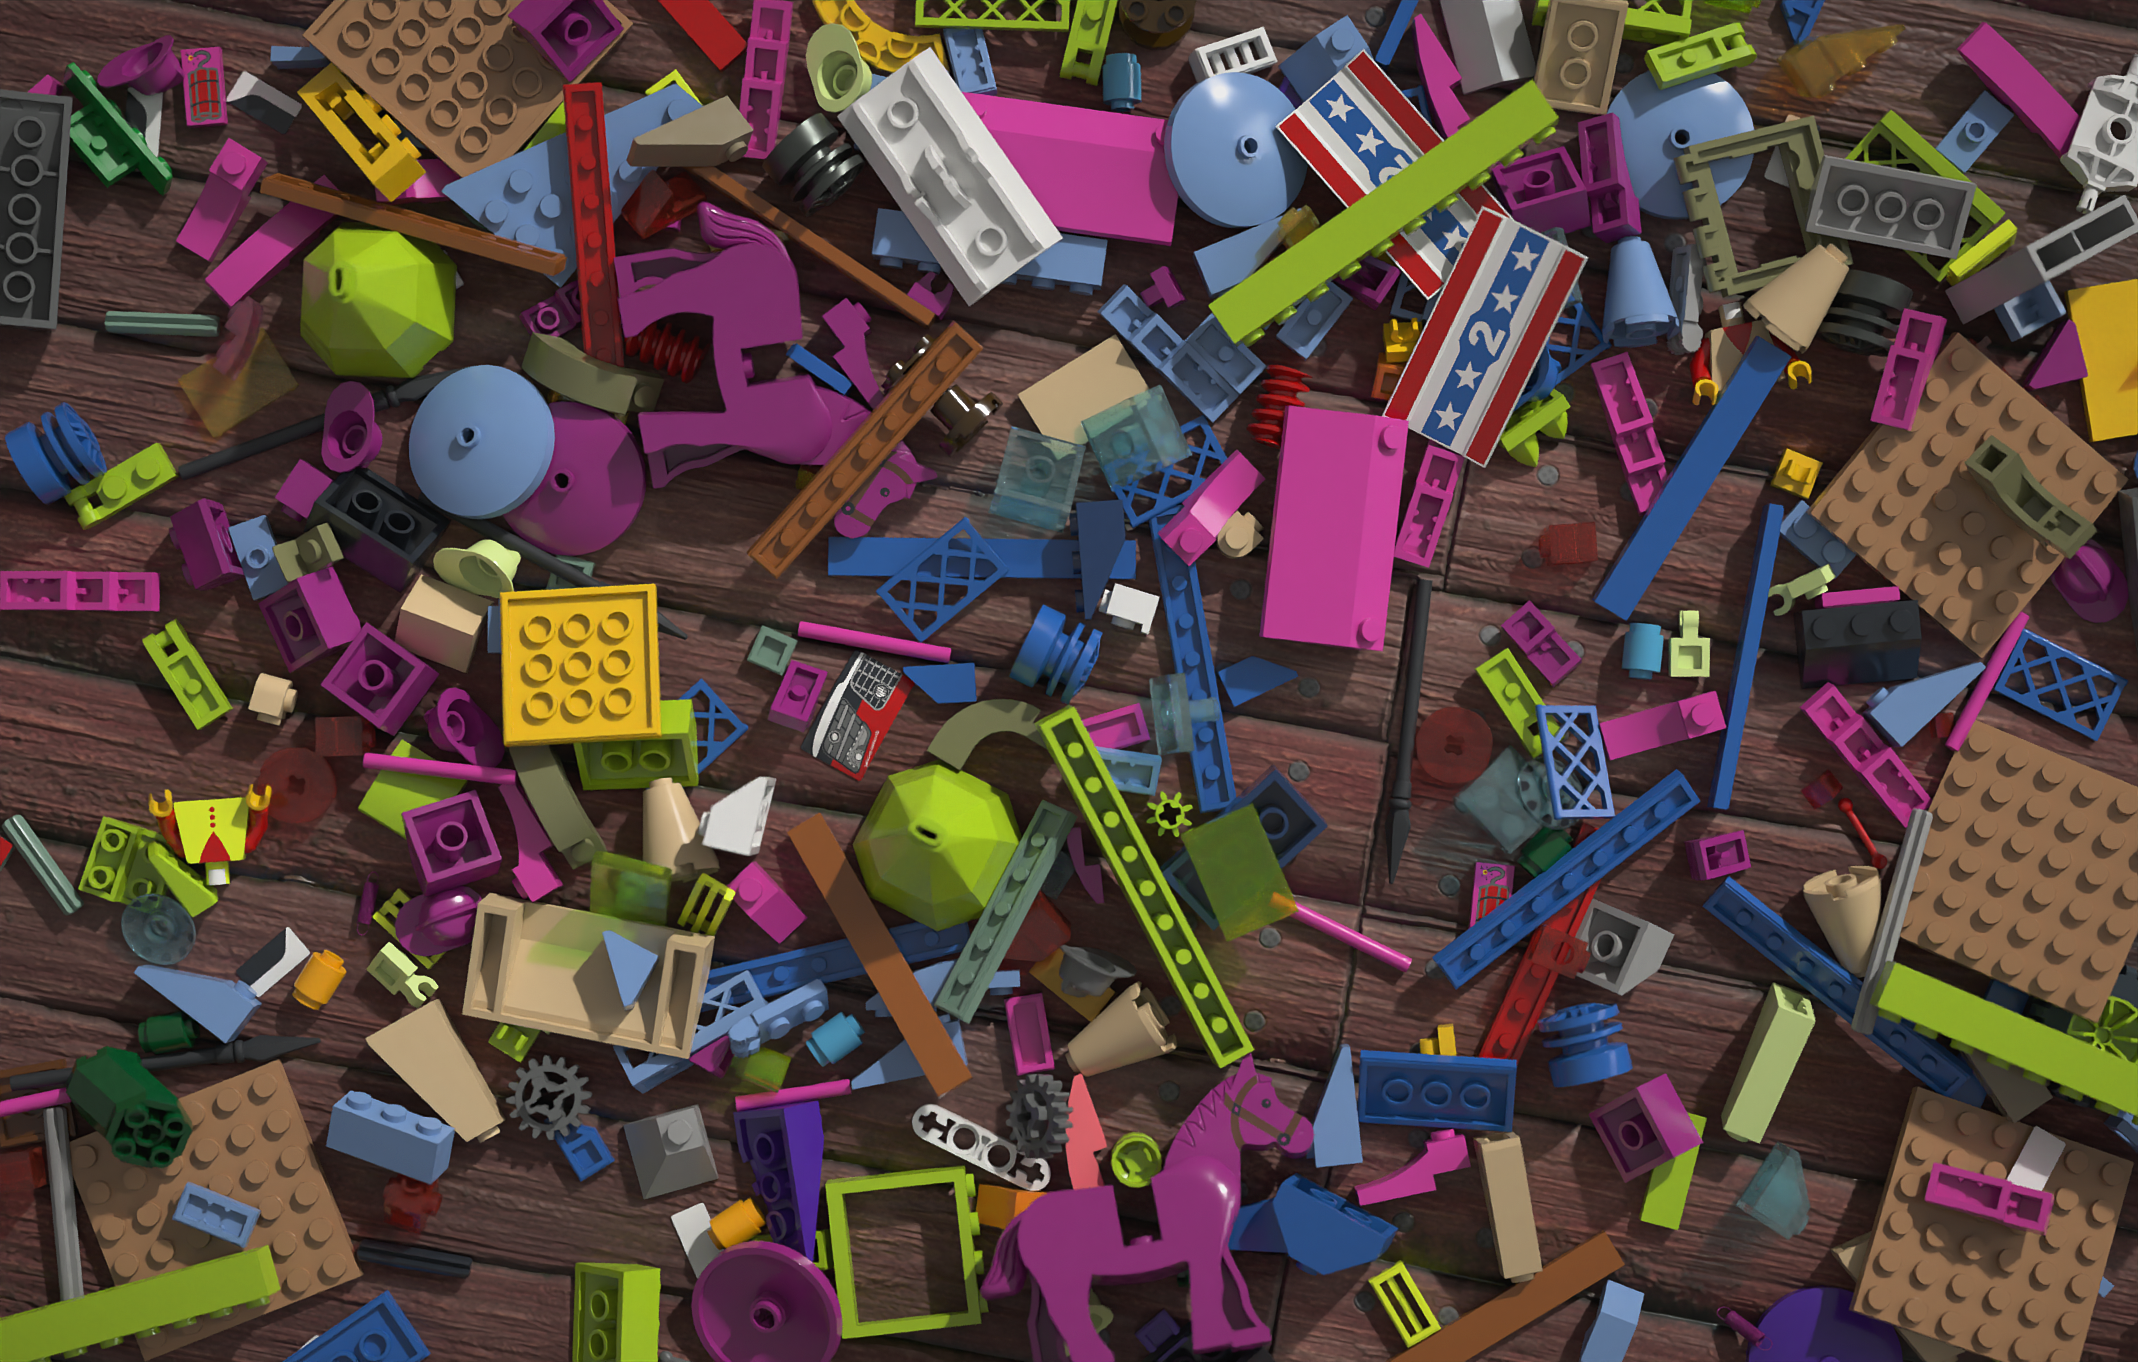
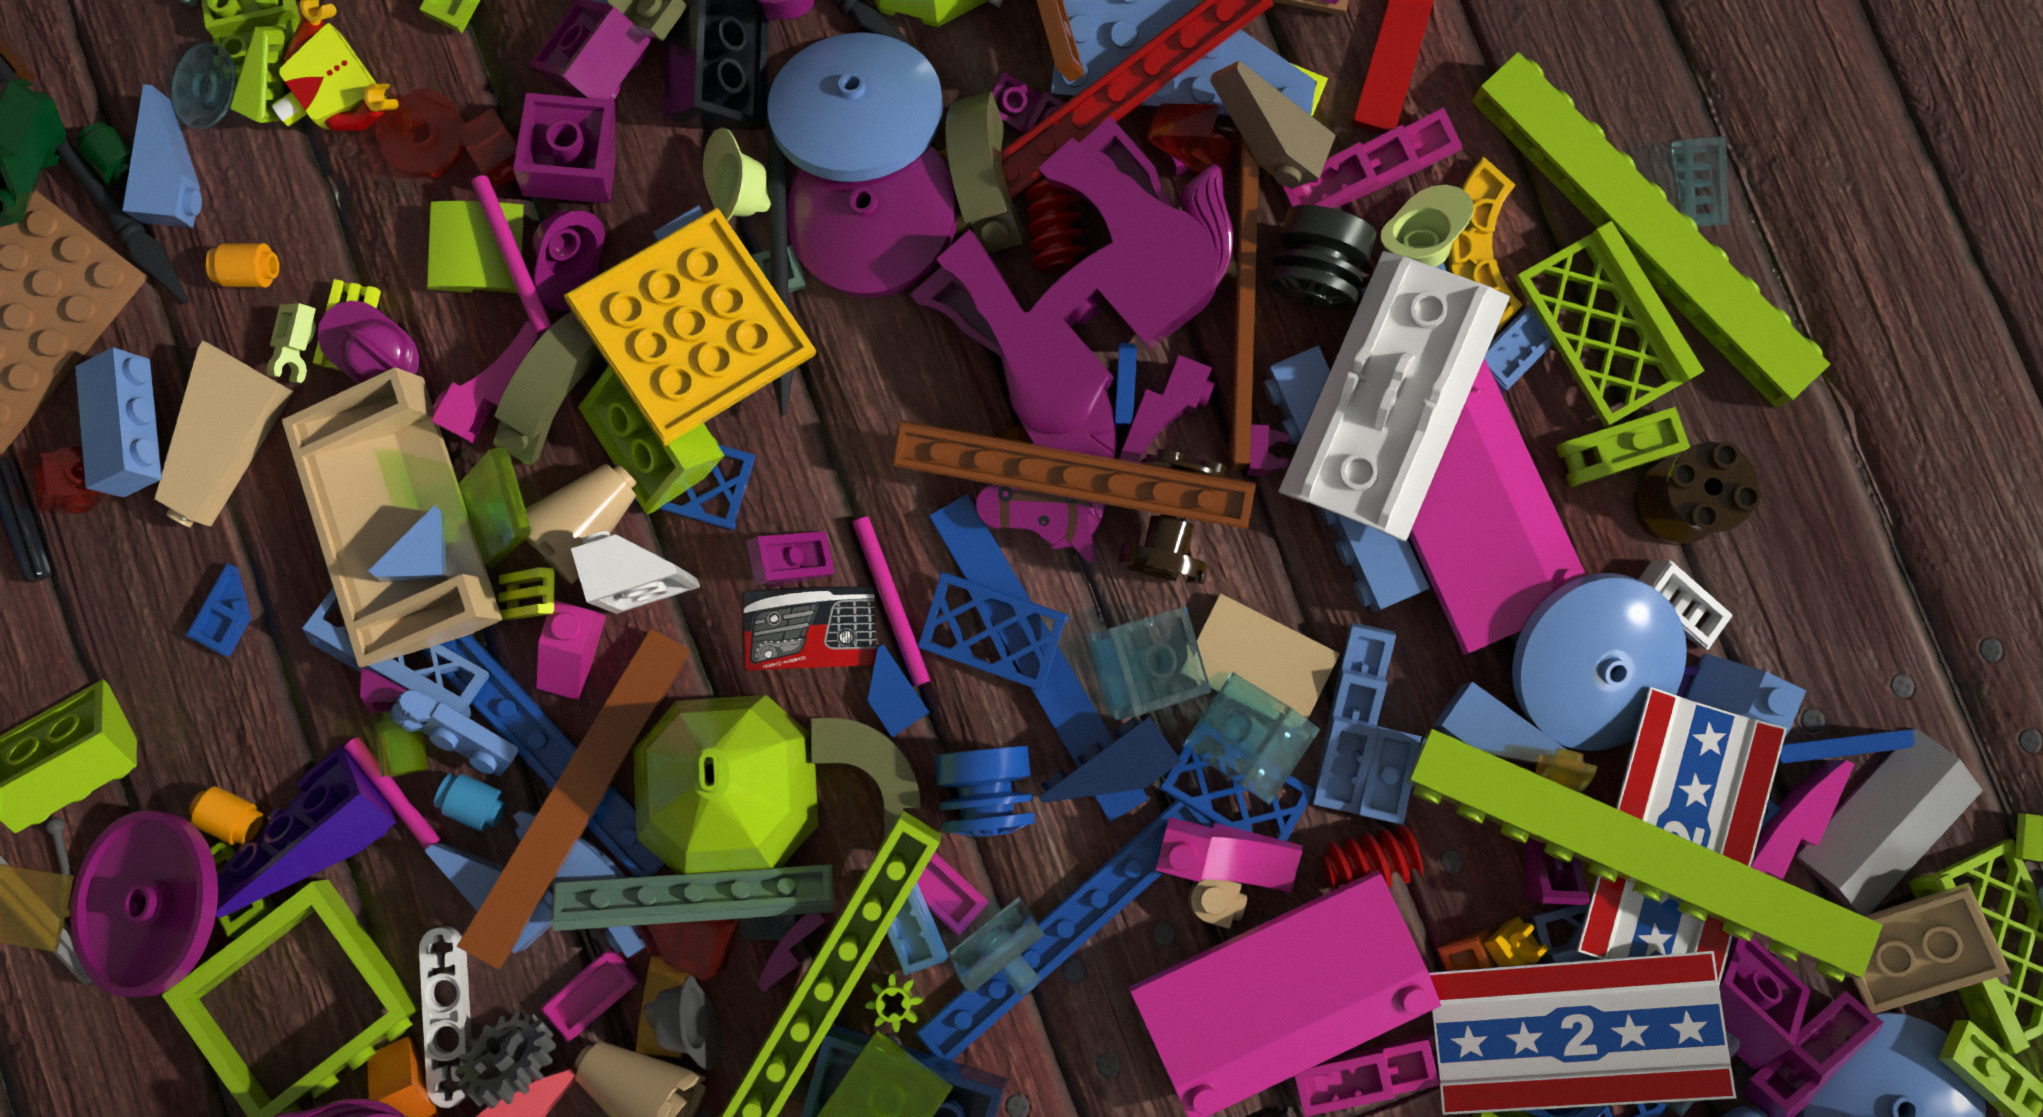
camera: 60 degrees right, 5 degrees down
sticker [236,927,310,997] -> none
tan plate [248,673,298,726] -> none
magenta piece [357,871,379,935] -> none
tan slope [395,574,494,673] -> none
magenta slope [401,790,502,897] -> none
lime tile [488,1022,542,1062] -> none
dark grey gear [506,1055,592,1140] -> none
light grey slope [623,1104,719,1199] -> none
white sticker [671,1203,724,1279] -> none
sand green tile [747,625,798,676] -> none
white brick [1099,583,1159,635] -> none
dark azure brick [1102,53,1142,112] -> none
magenta tile [1140,266,1188,308] -> none
blue tile [1217,656,1298,707] -> none
medium blue plate [1263,282,1353,361] -> none

